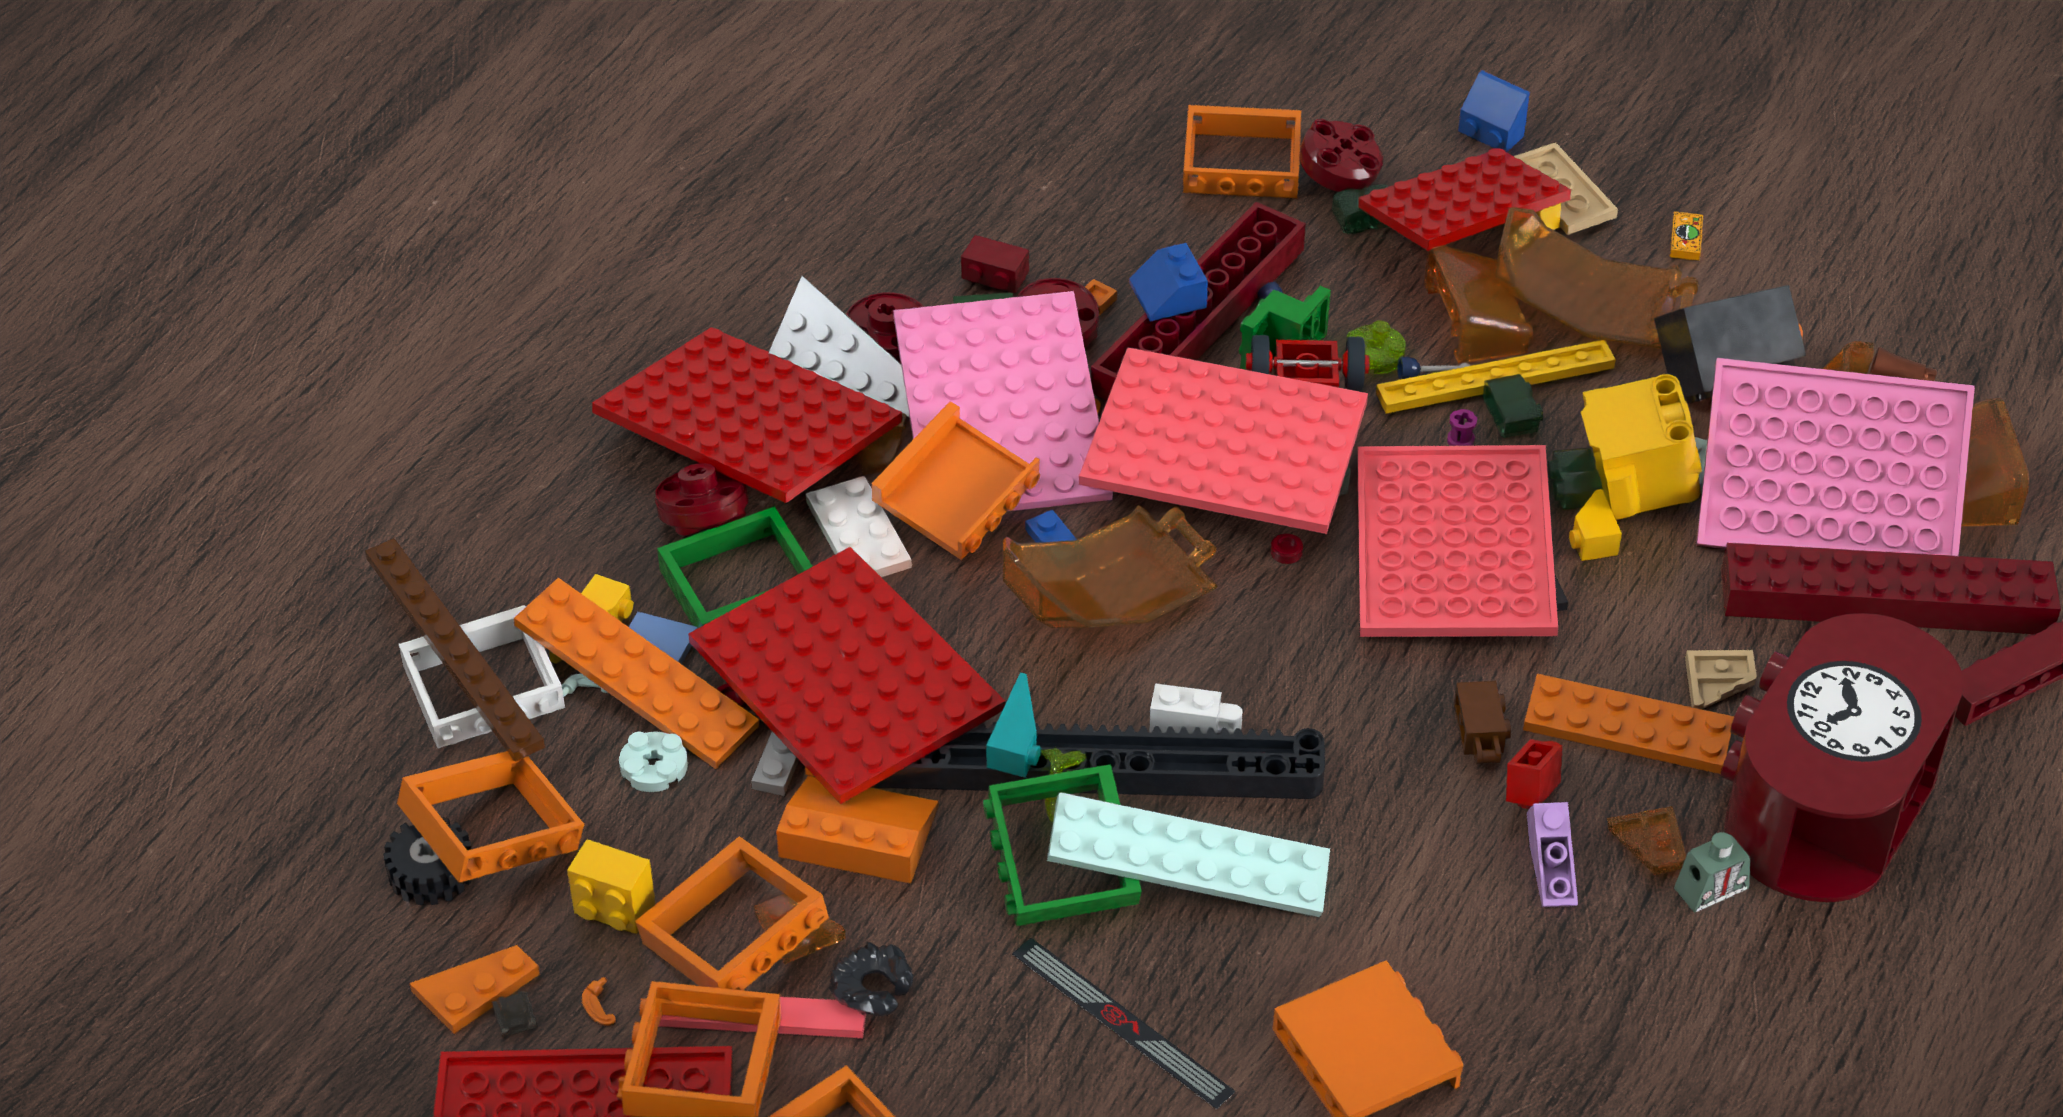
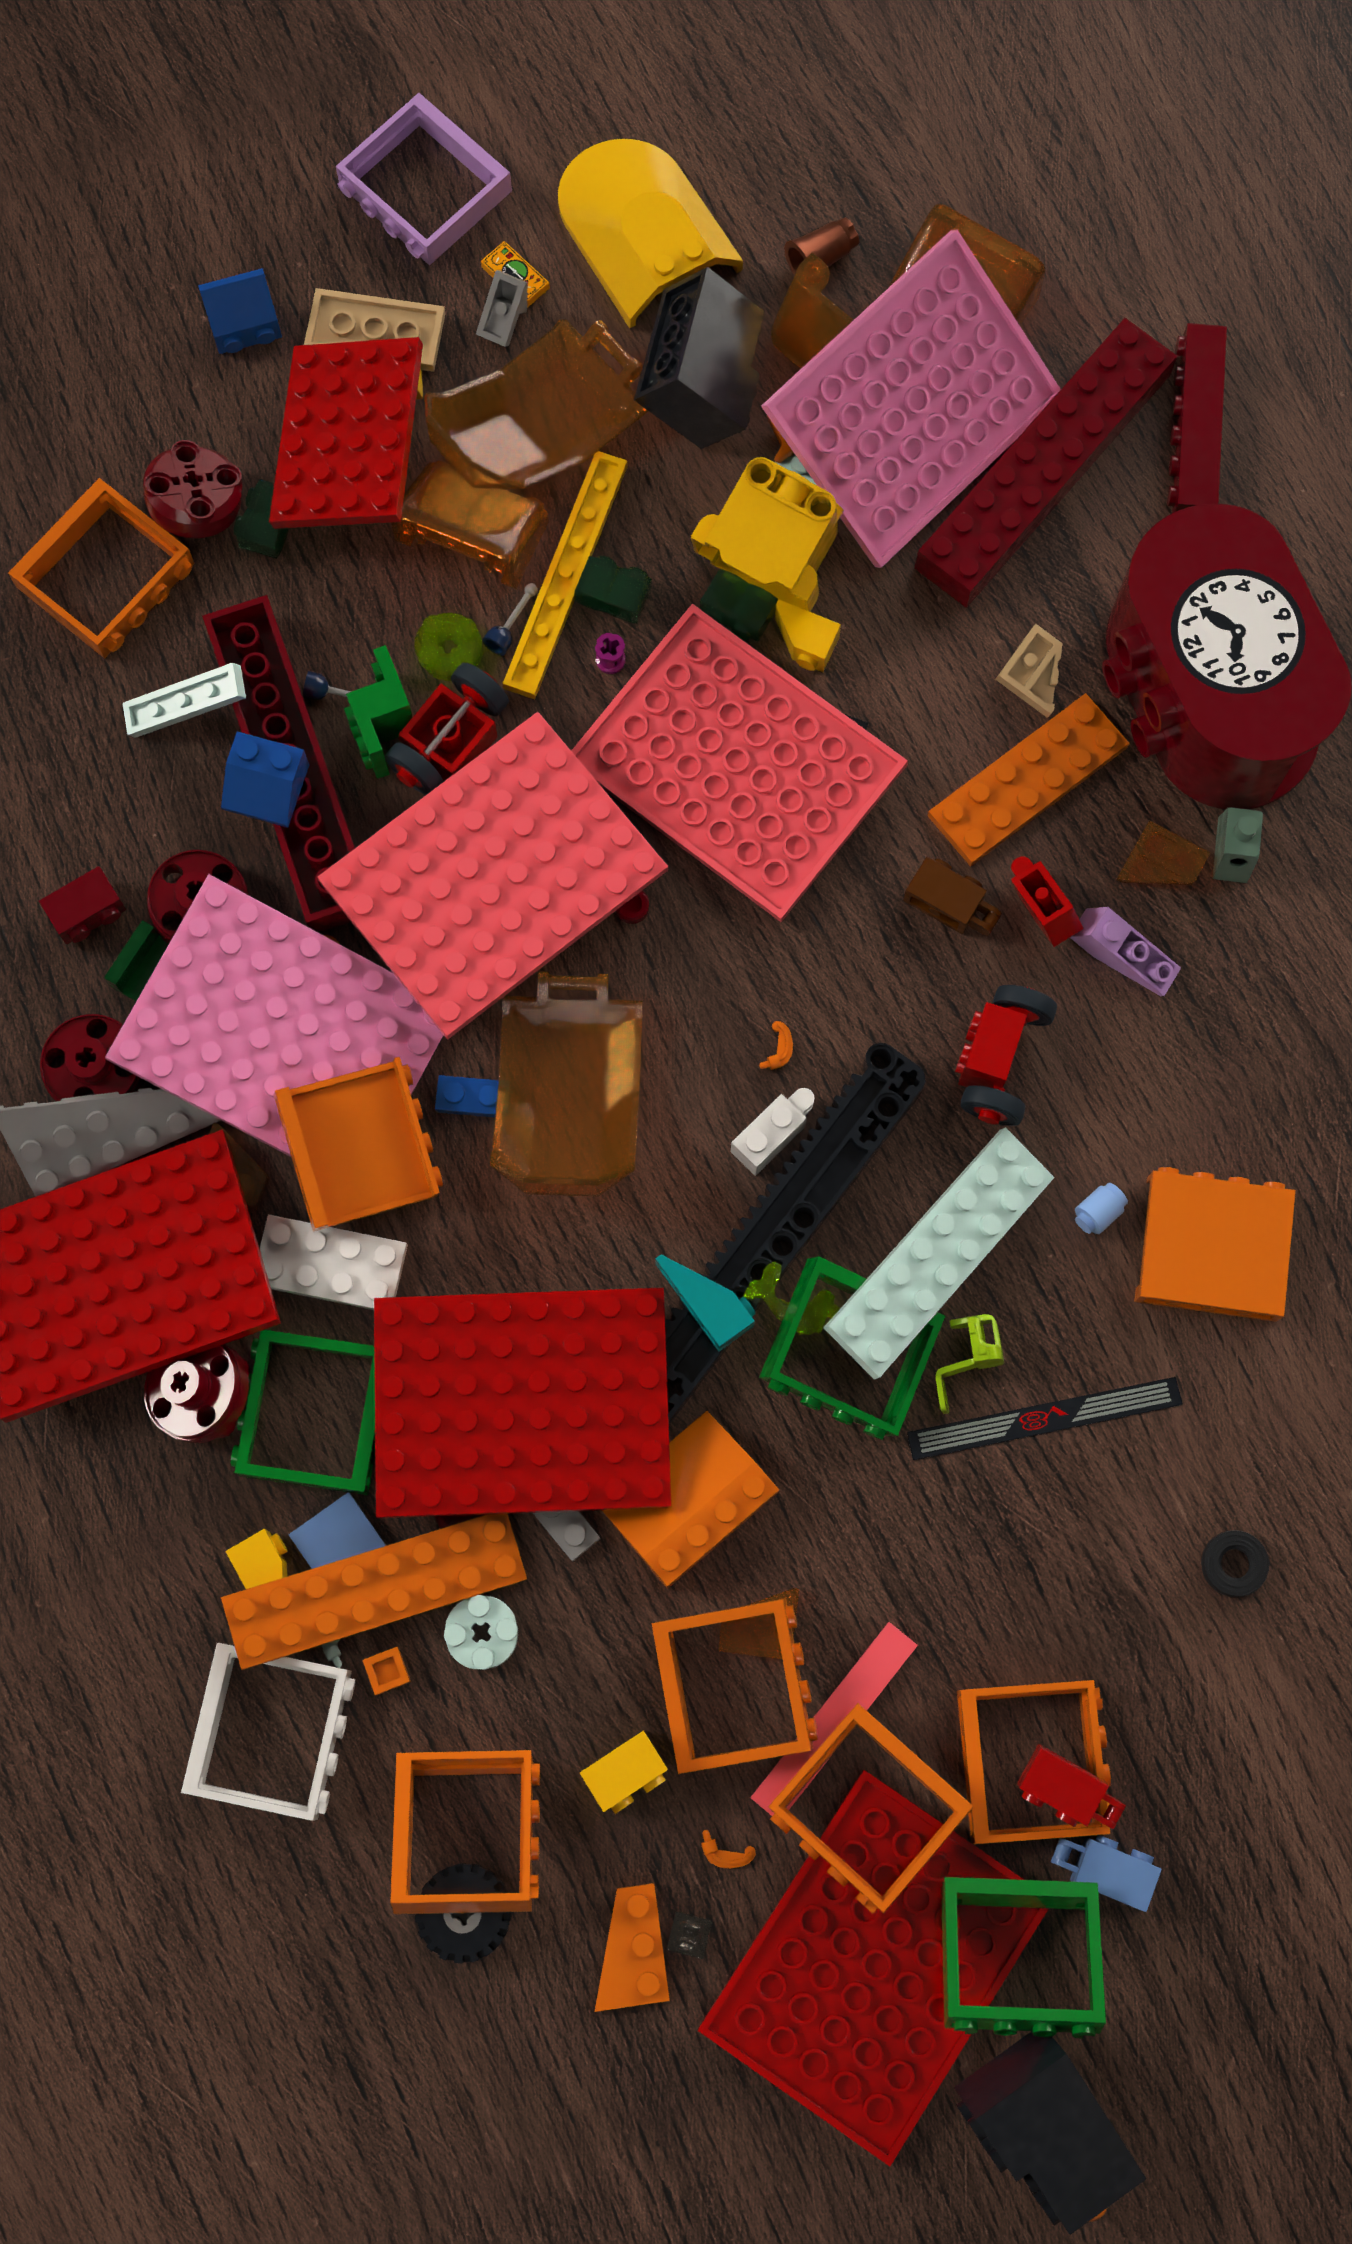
camera: 55 degrees left, 30 degrees up
reddish brown plate [365,538,545,762] -> none
black piece [829,942,913,1016] -> none
orange tile [1085,279,1117,315] -> none
none -> light aqua plate [123,663,246,738]
none -> lavender window [336,93,512,265]
none -> orange plate [362,1647,411,1696]
none -> light grey slope [476,270,528,347]
none -> yellow windscreen [558,139,743,328]
none -> orange piece [759,1021,793,1070]
none -> lime piece [936,1314,1004,1414]
none -> brick [955,985,1057,1126]
none -> light blue brick [1075,1183,1128,1234]

